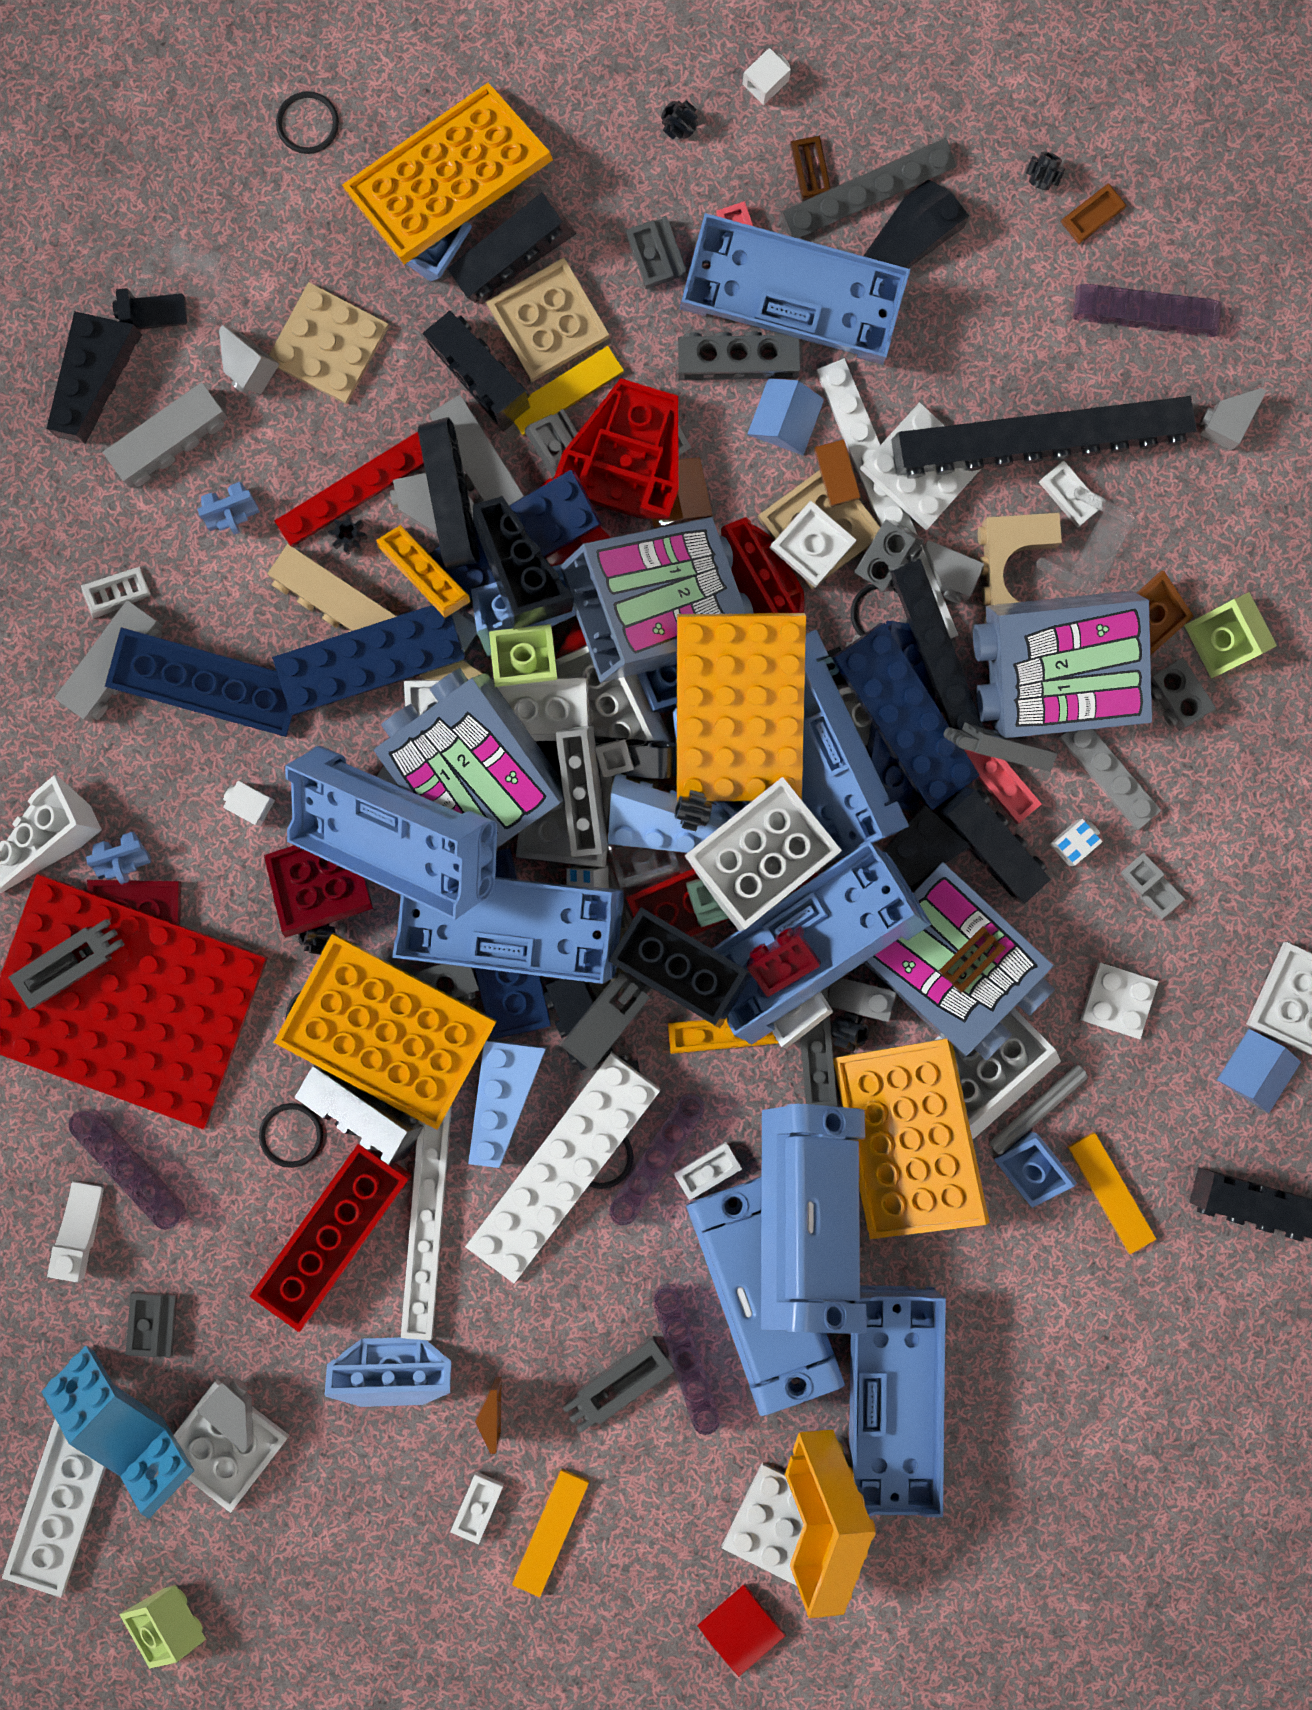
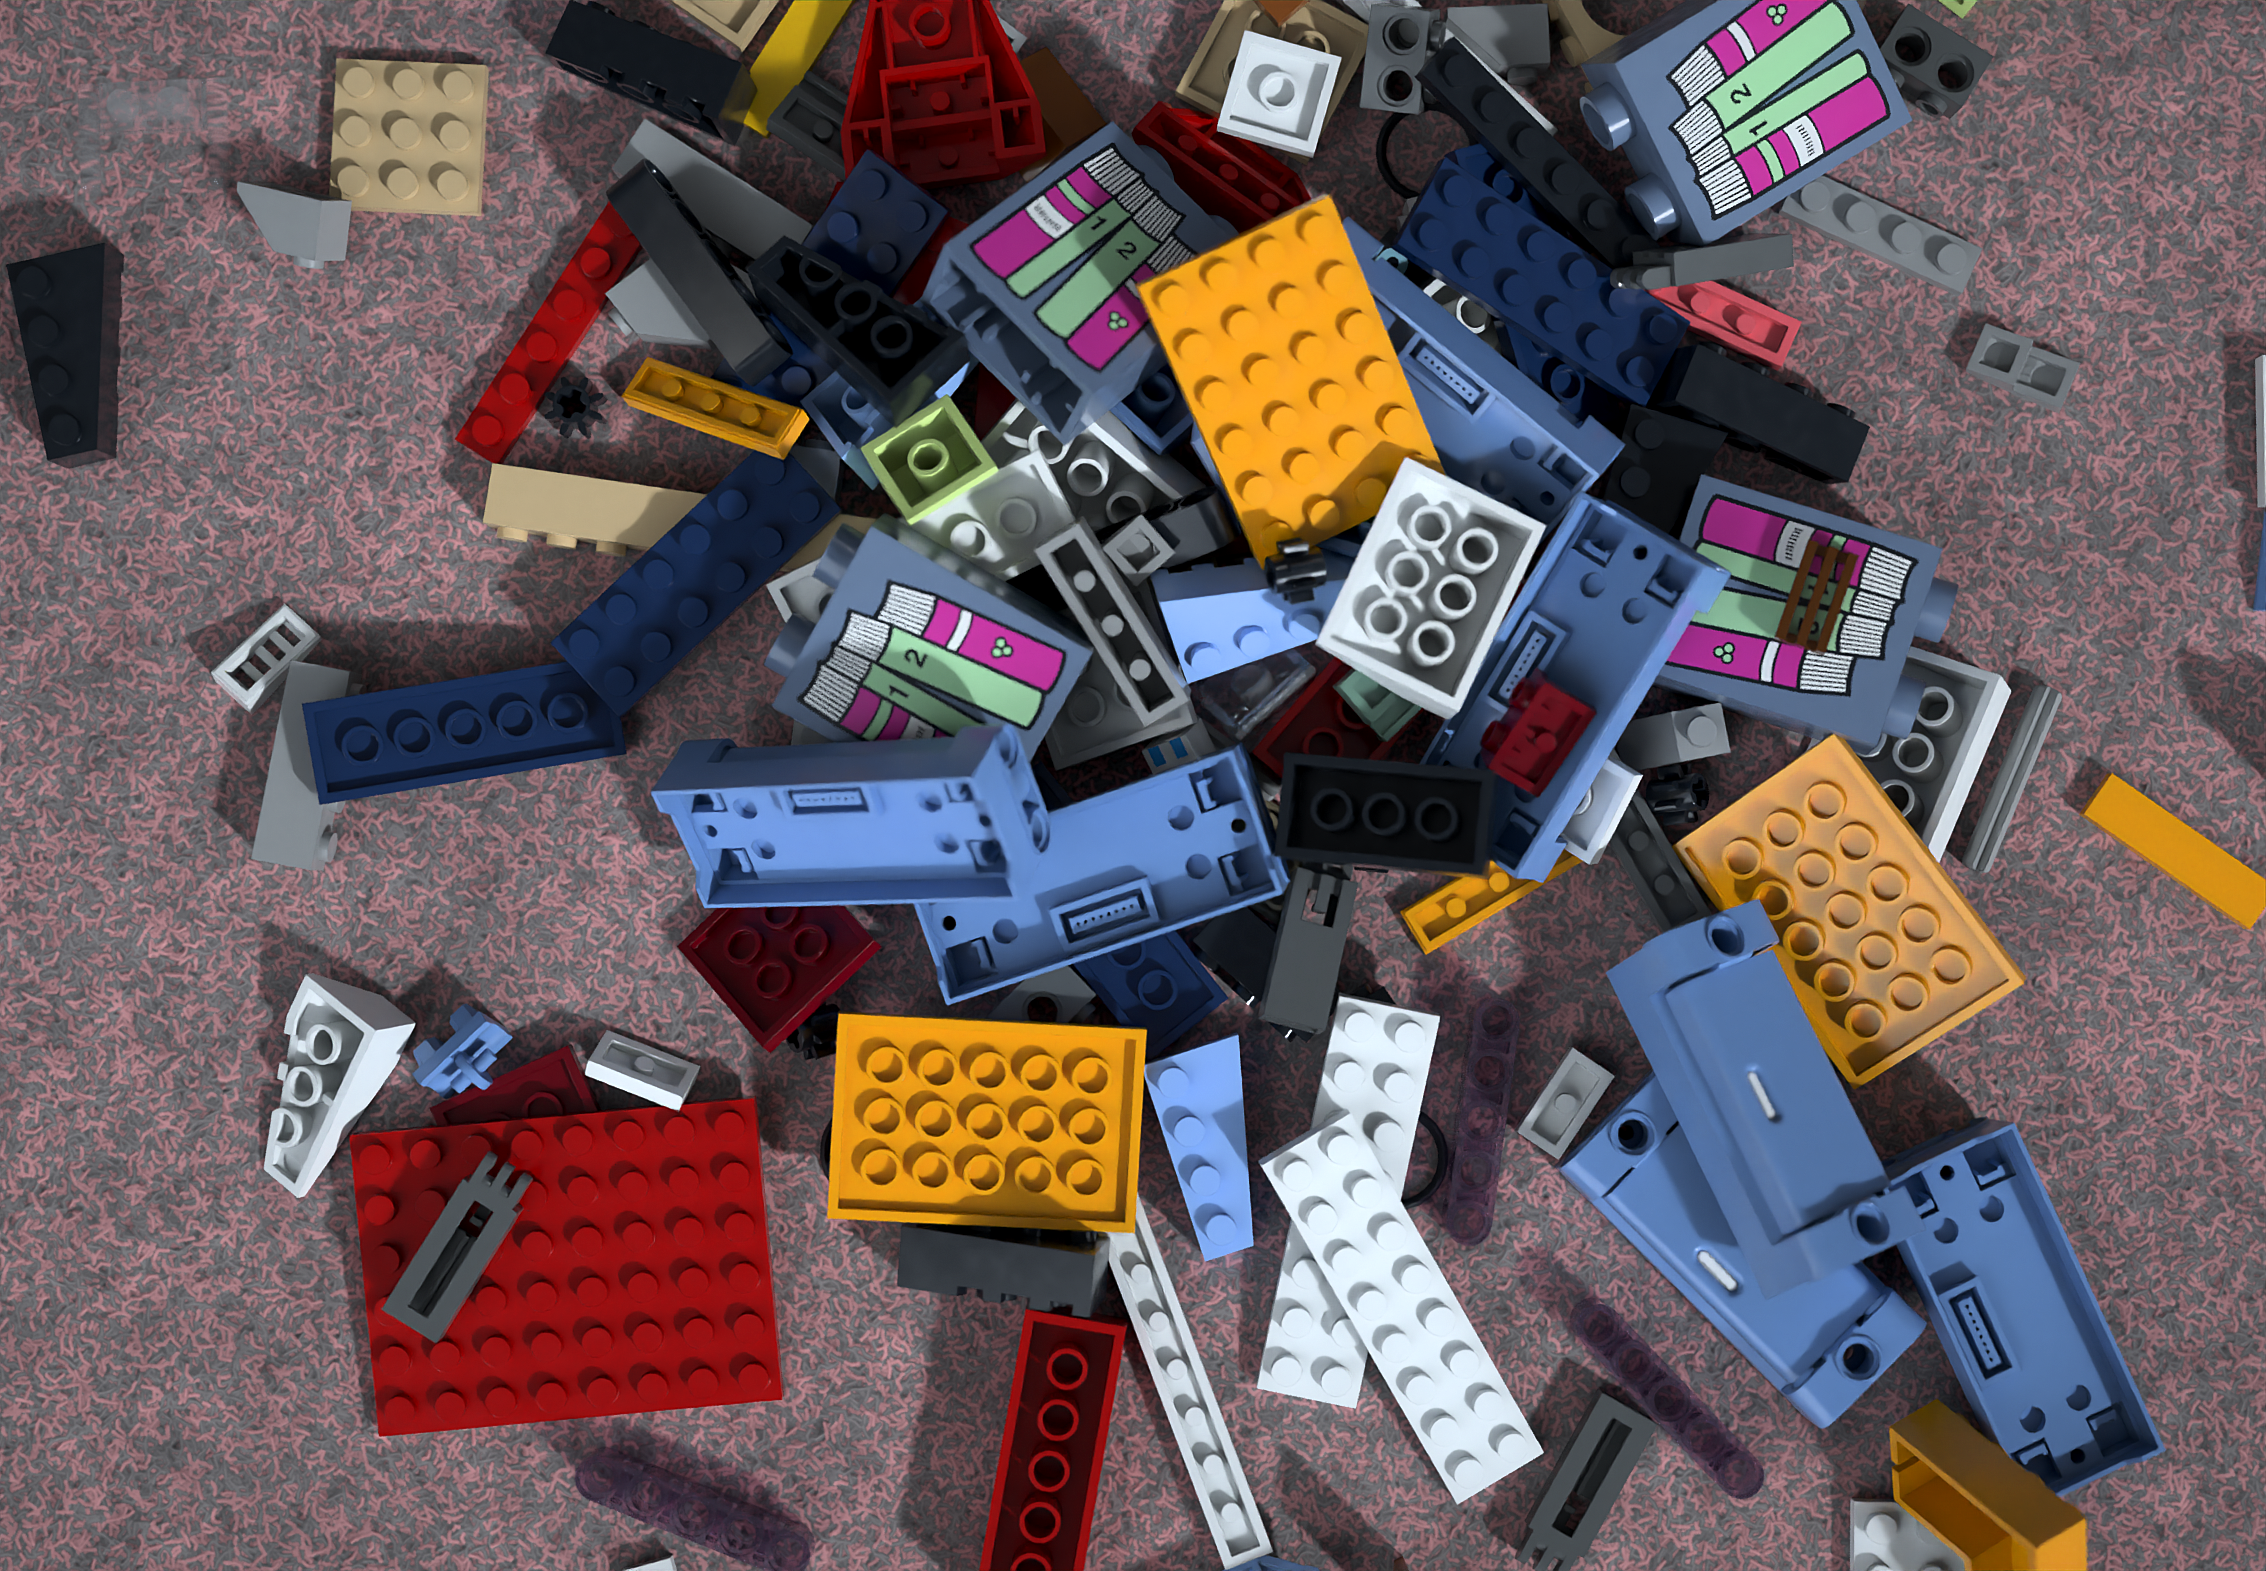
camera: 20 degrees left, 0 degrees up
light grey brick [102,382,229,488] -> none
black bracket [112,288,188,330] -> none
medium blue hips [197,482,260,535] -> none
white brick [223,781,275,826] -> none
black tyre [259,1103,323,1168] -> none
medium blue slope [994,1130,1077,1208] -> none
white brick [1049,819,1102,867] -> none
white plate [1080,963,1158,1039] -> none
none -> white plate [585,1030,700,1112]
none -> white plate [1258,1108,1544,1505]

